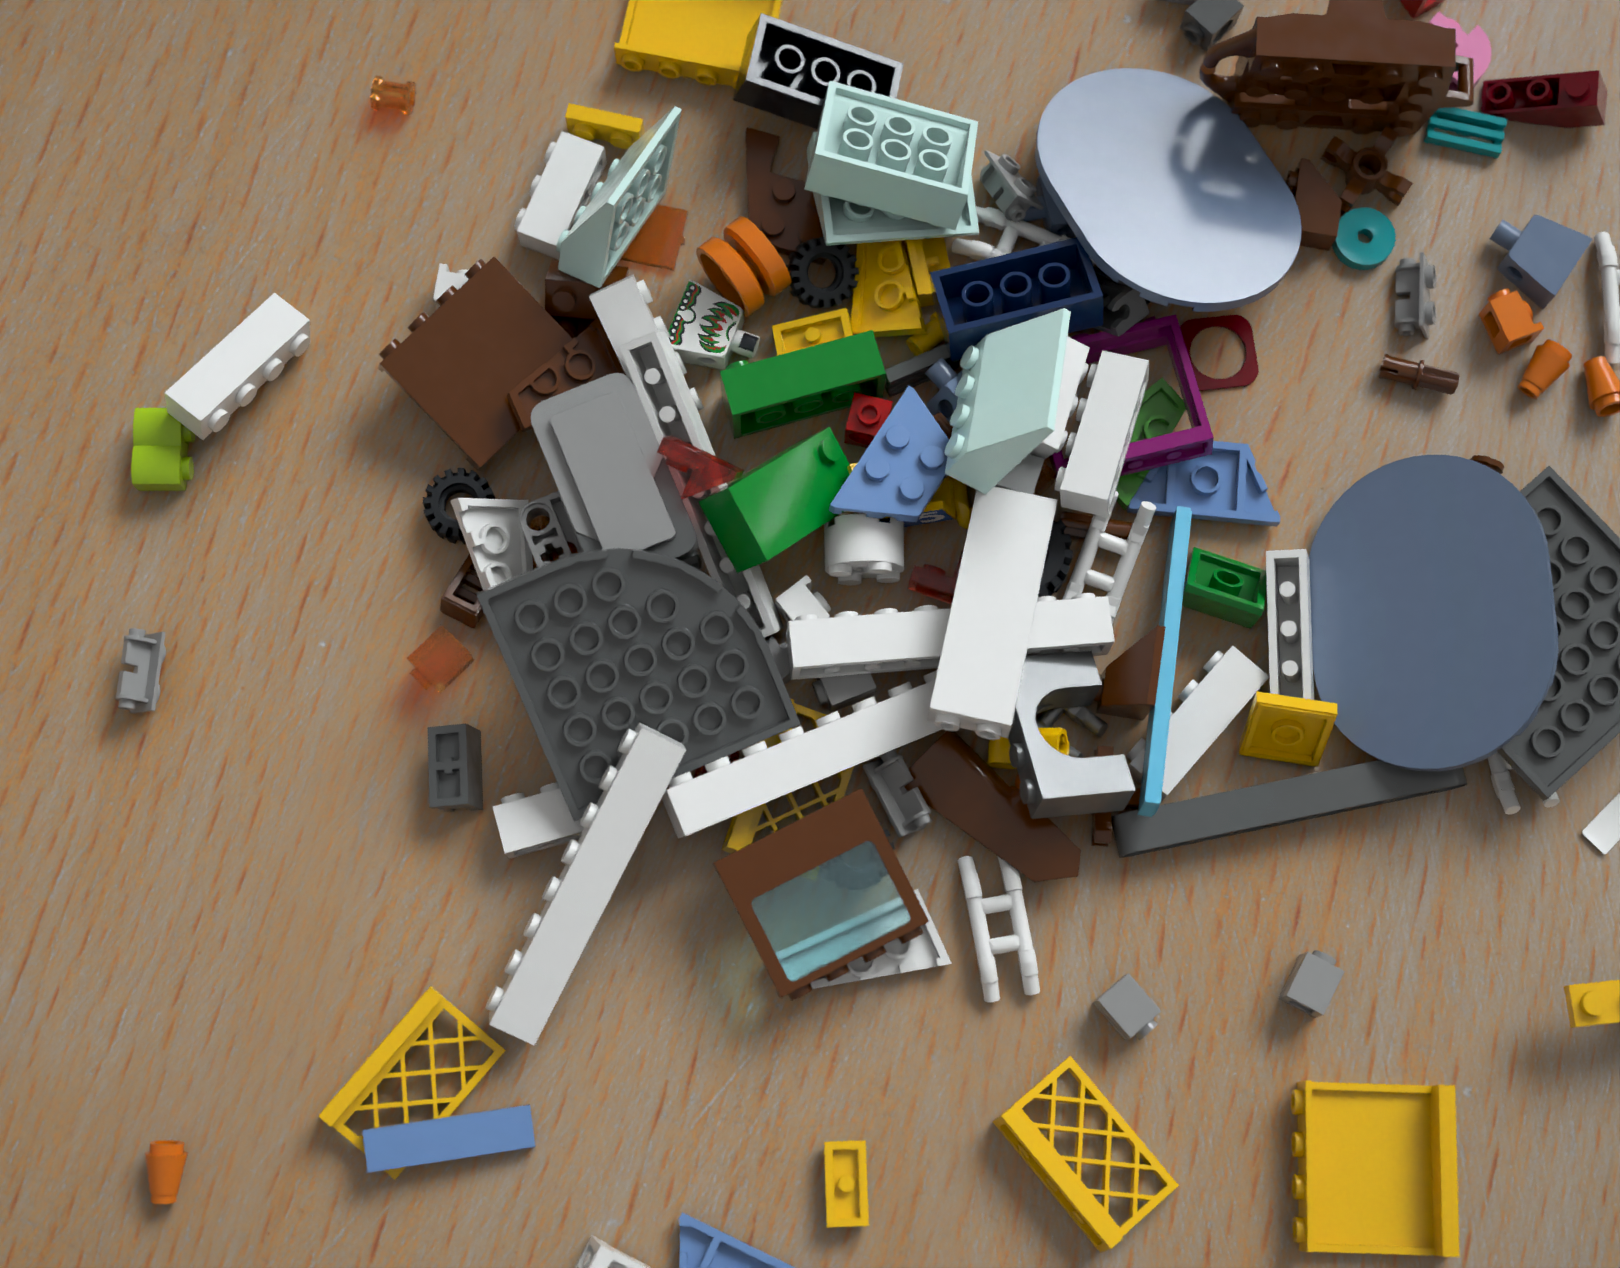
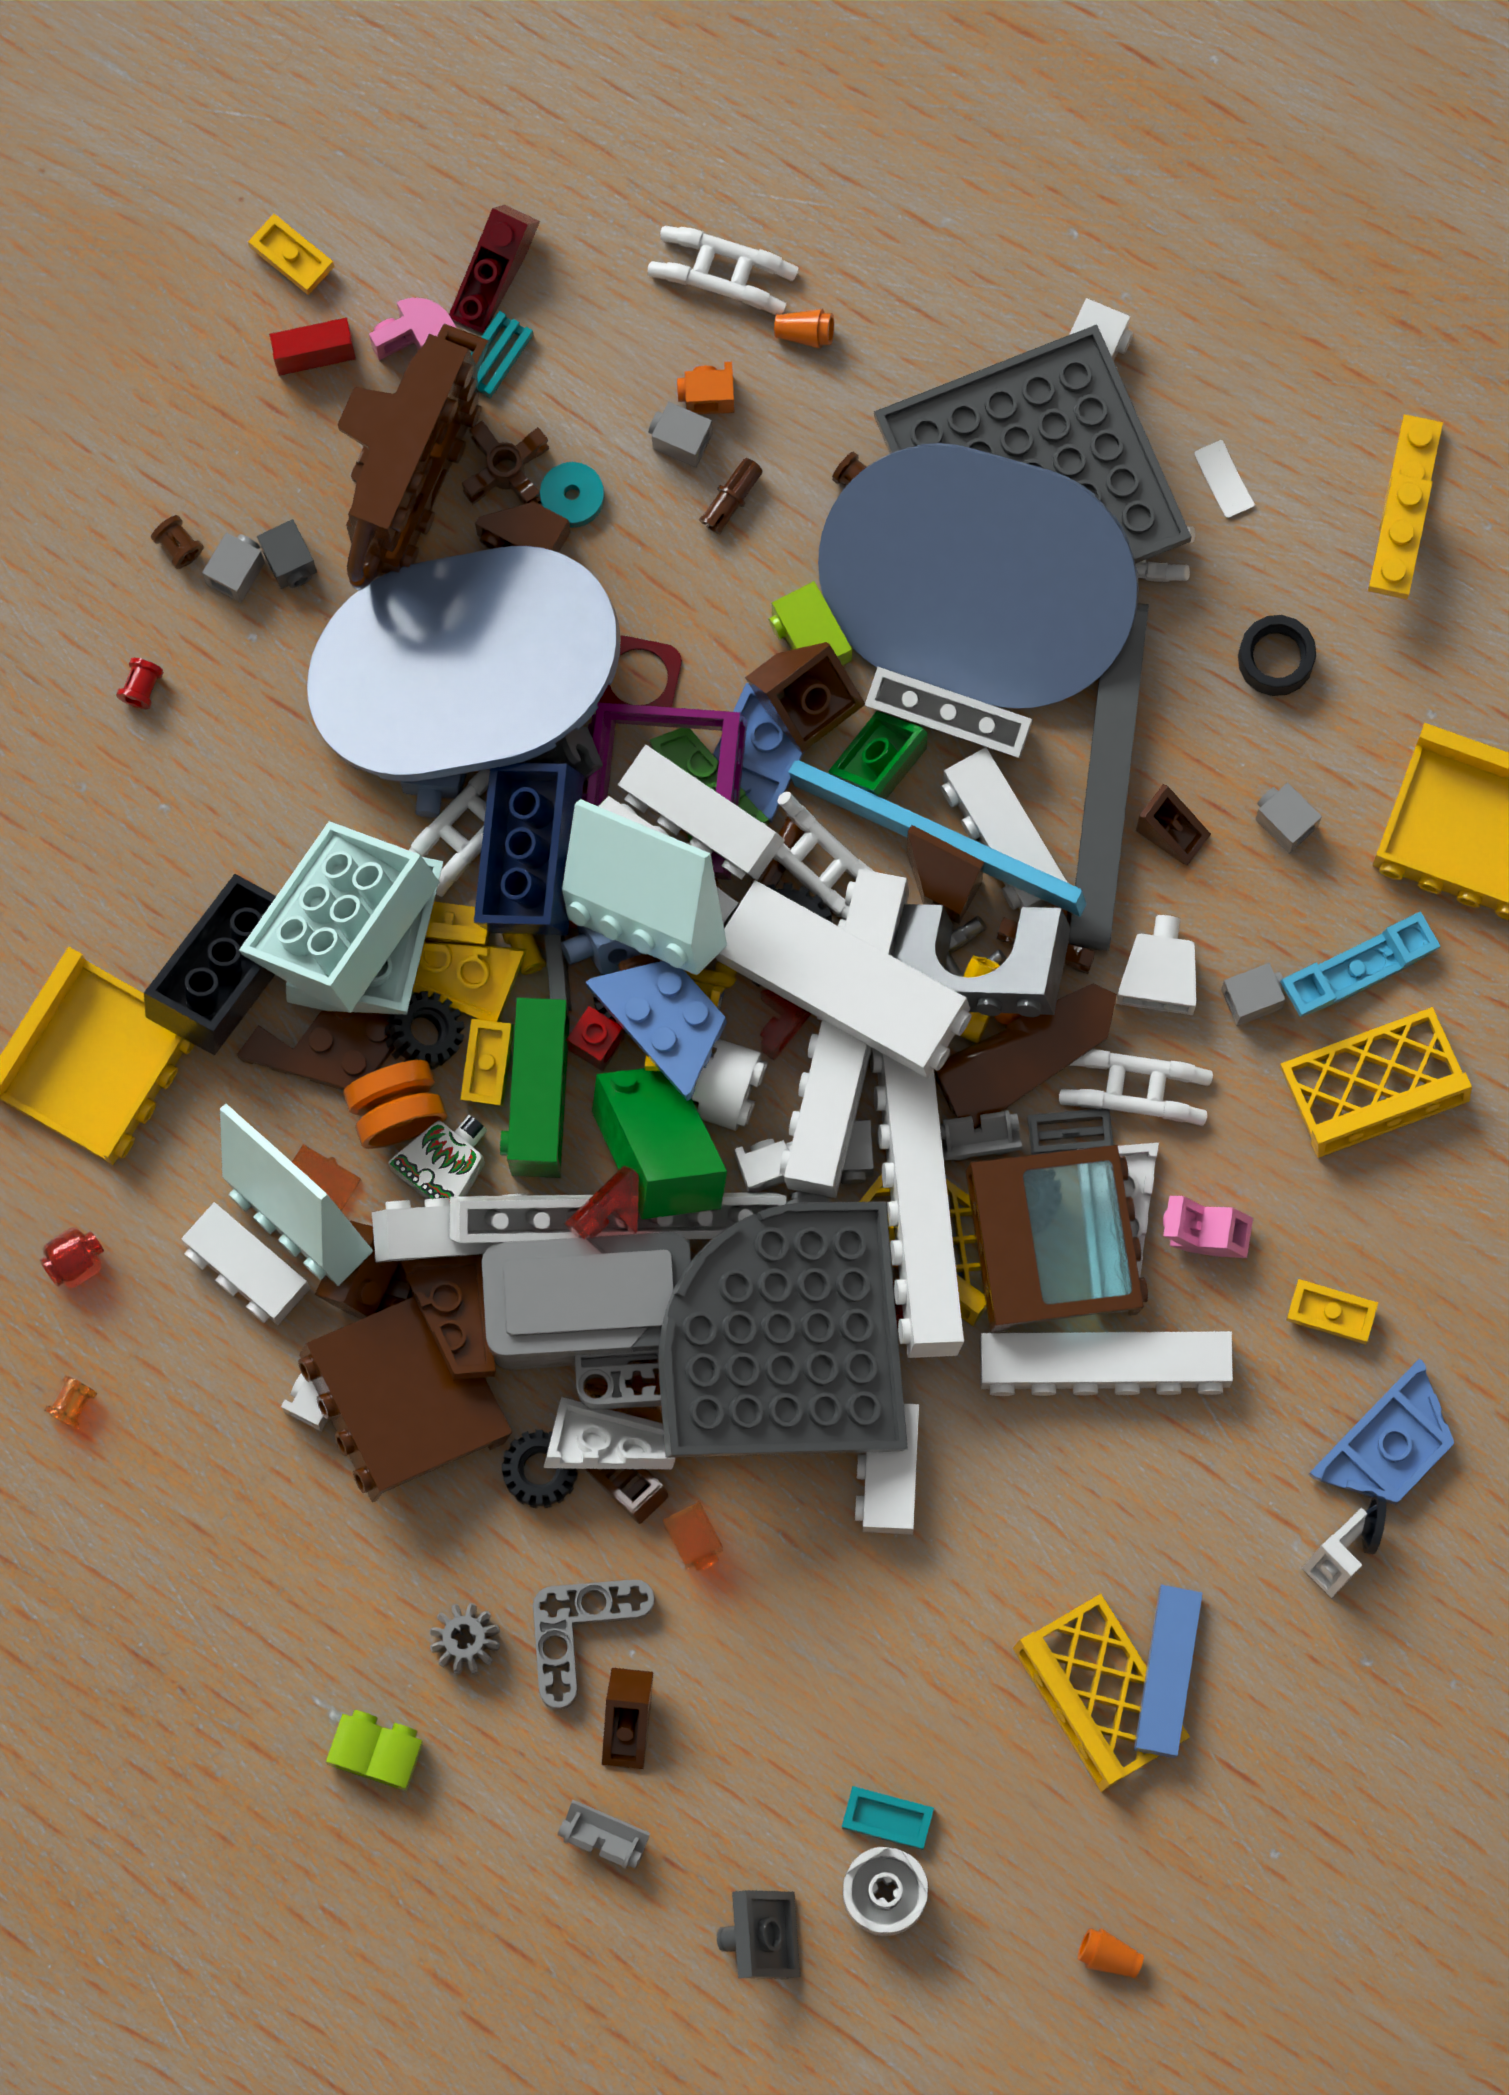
camera: 65 degrees left, 0 degrees up
white brick [165,293,311,440] -> none
dark grey hinge [428,724,483,812] -> none
white brick [485,722,686,1045] -> none
yellow plate [565,103,645,149] -> none
light grey hinge [980,150,1043,222] -> none
yellow tile [1239,691,1338,767] -> none
light grey hinge [1395,252,1436,338] -> none
sand blue torso [1489,215,1593,309] -> none
orange cone [1517,339,1572,399] -> none
none -> clear red head [40,1227,104,1288]
none -> light grey gear [429,1603,500,1675]
none -> light grey beam [533,1579,655,1710]
none -> reddish brown slope [602,1667,654,1769]
none -> light grey brick [648,401,713,468]
none -> dark grey tile [717,1890,800,1979]
none -> reddish brown slope [745,642,865,753]
none -> lime brick [768,581,852,665]
none -> teal tile [842,1786,934,1850]
none -> white brick [843,1847,928,1936]
none -> white brick [980,1331,1233,1396]
none -> dark grey tile [1027,1108,1113,1155]
none -> white torso [1116,915,1196,1015]
none -> reddish brown slope [1136,784,1211,866]
none -> bright pink brick [1163,1196,1253,1258]
none -> black tyre [1238,615,1316,696]
none -> medium azure slope [1280,911,1441,1017]

